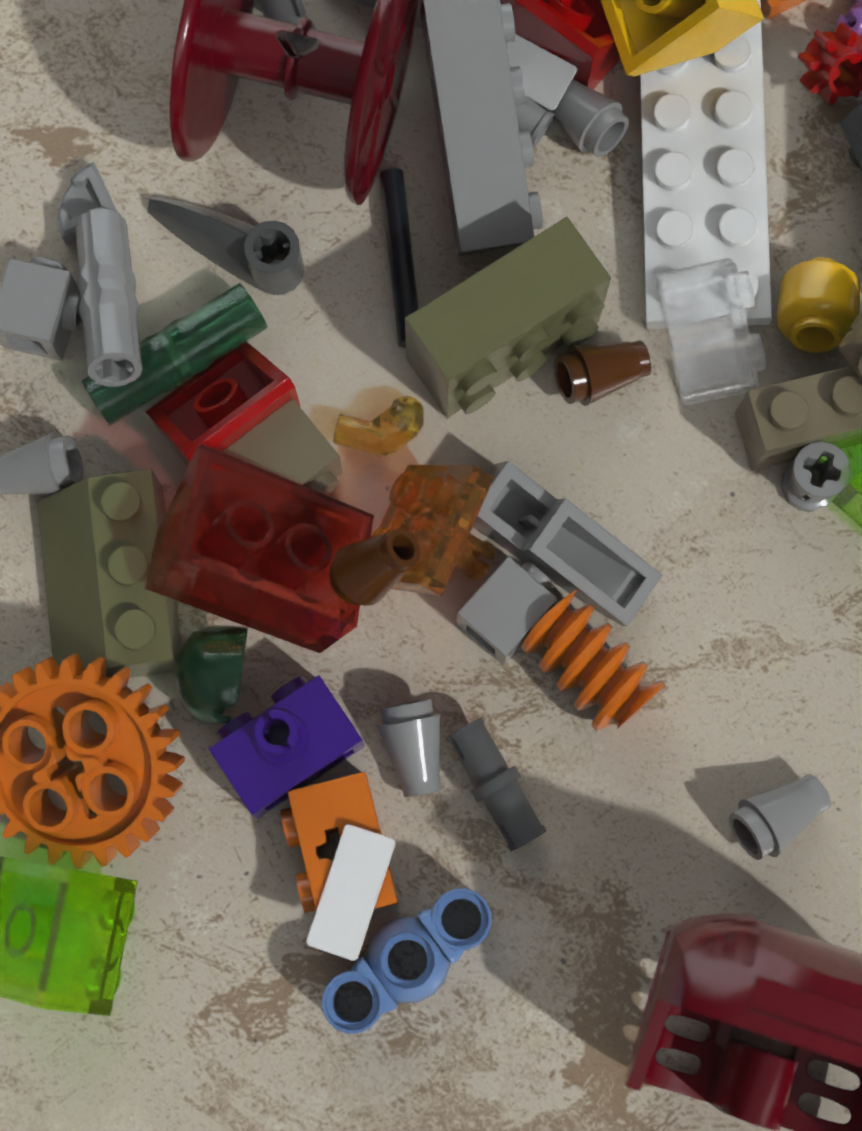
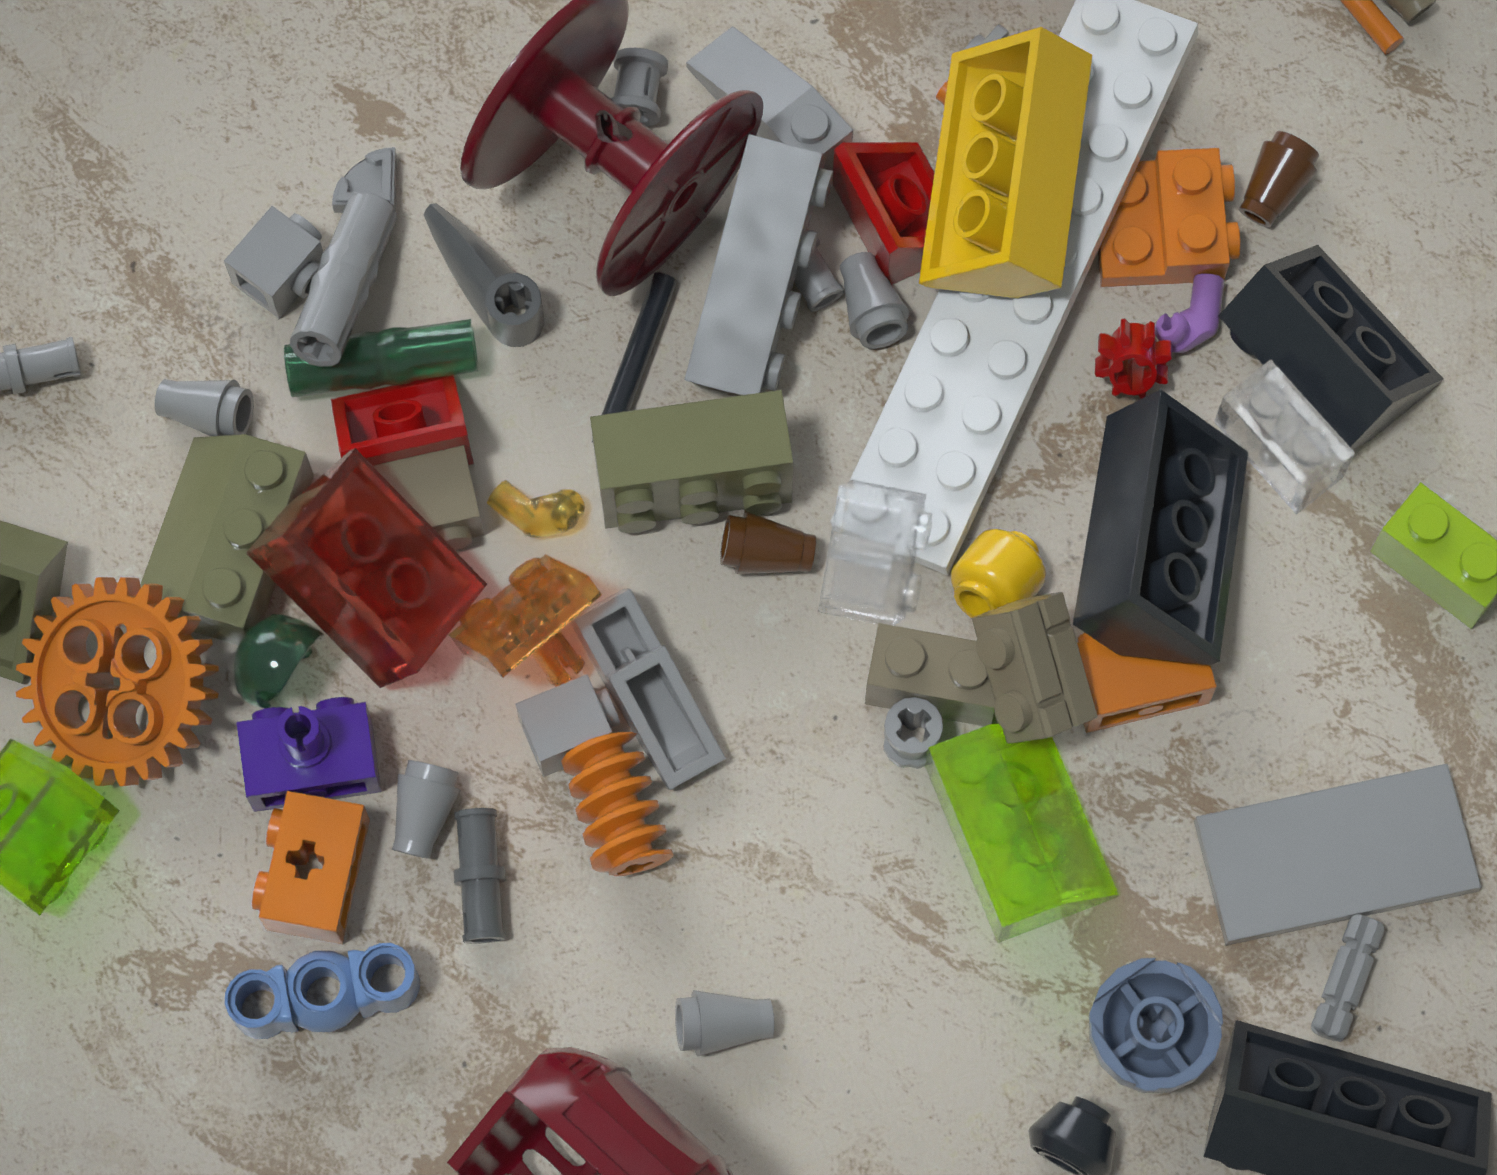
camera: 25 degrees right, 5 degrees down
white sticker [306,824,395,961] -> none
reddish brown cone [329,528,420,606] -> none
white sticker [506,34,577,111] -> none

